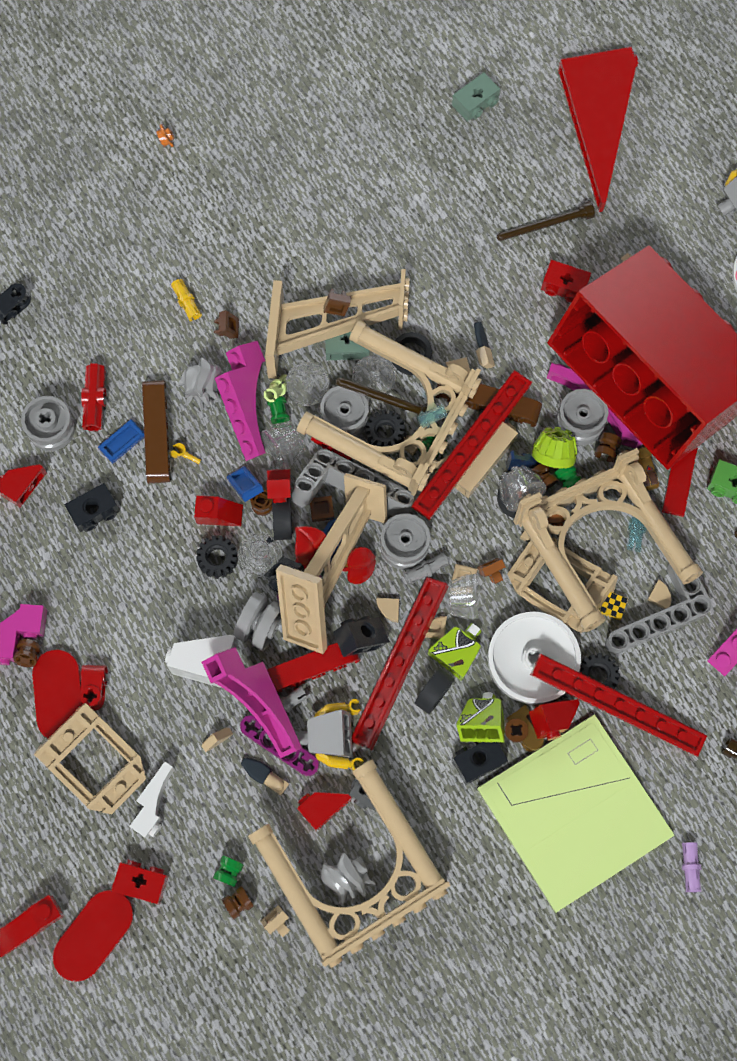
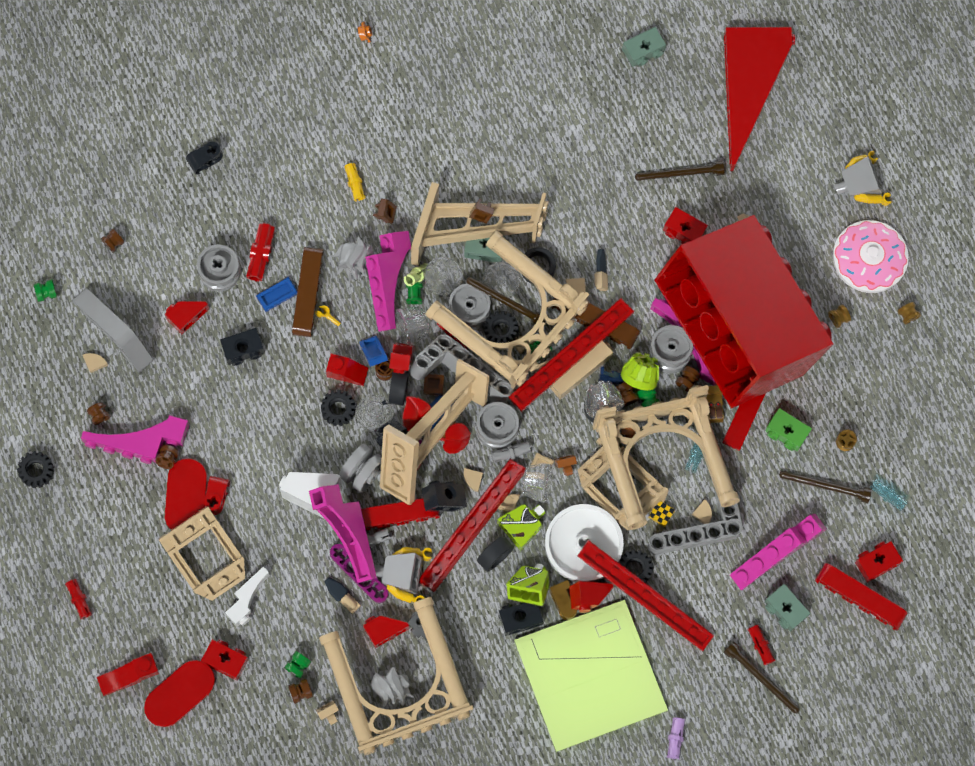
camera: 10 degrees right, 0 degrees up
tan tile [201,727,233,752] -> none
clear light blue pin [417,404,447,428] -> none
reddish brown wheel [505,718,528,743] -> none

